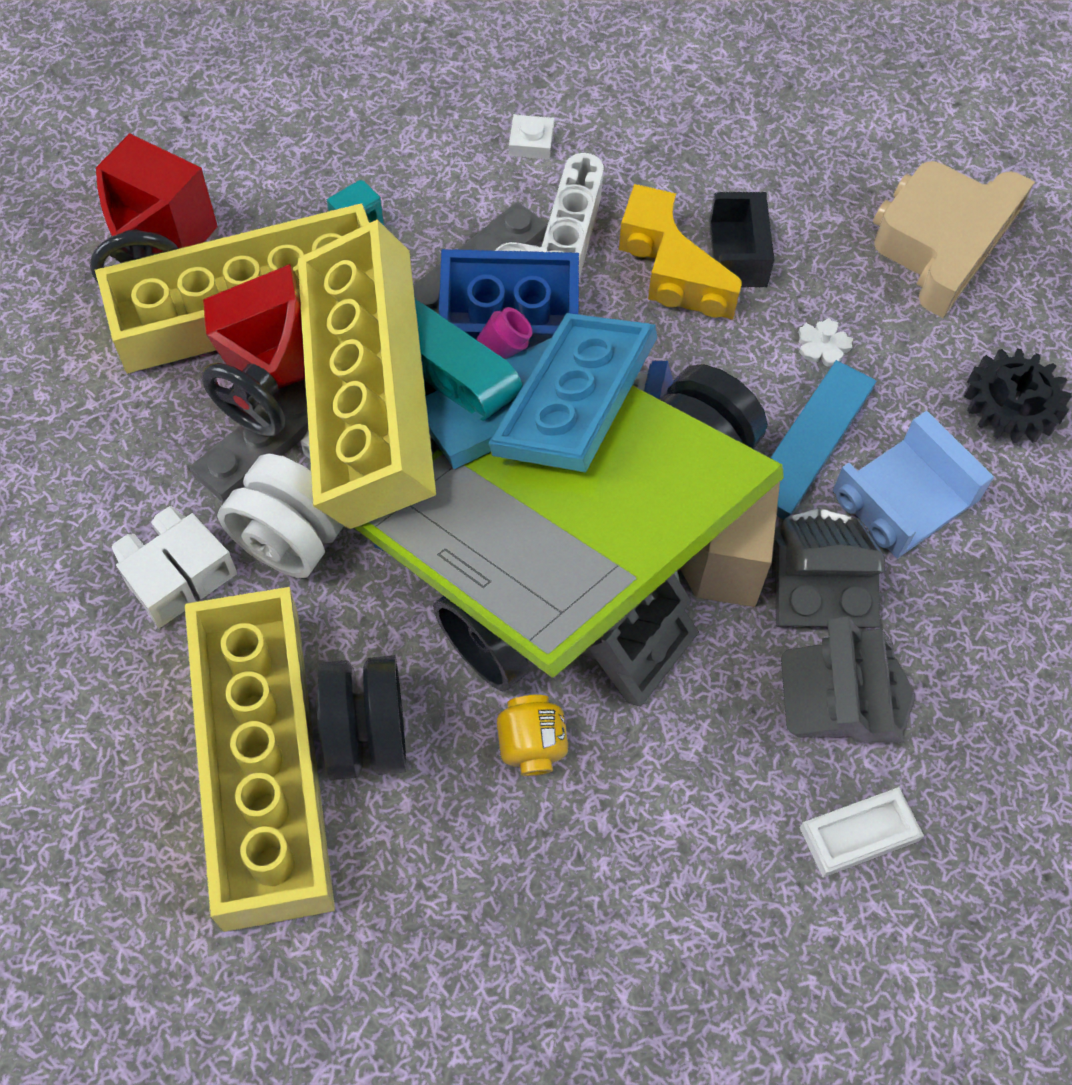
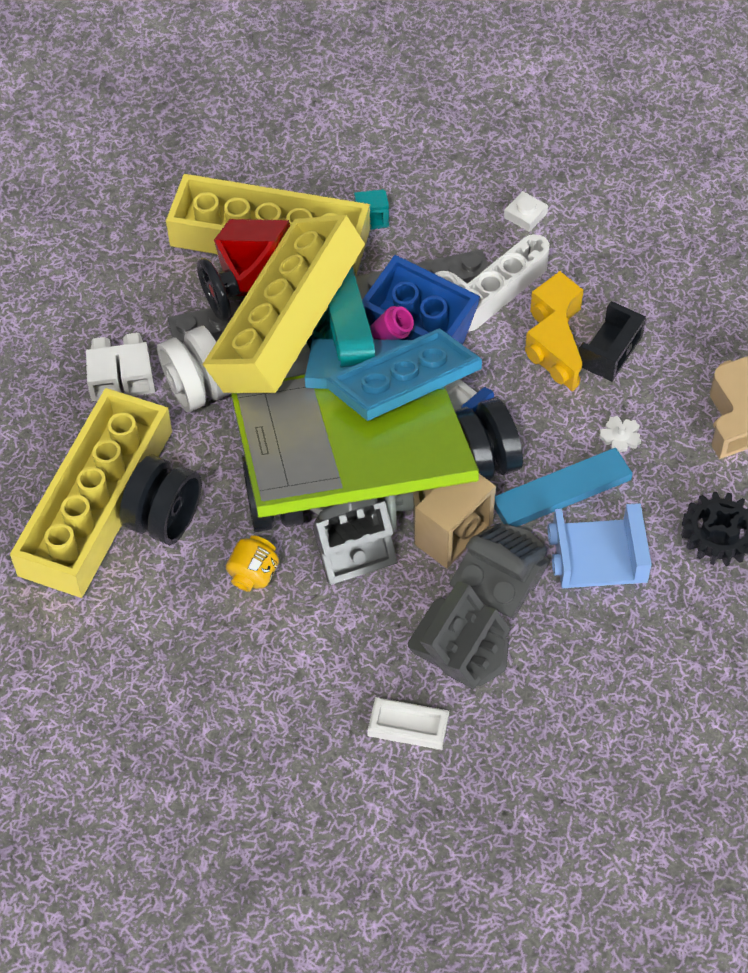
camera: 35 degrees right, 5 degrees down
red piece [90,133,218,283] -> none

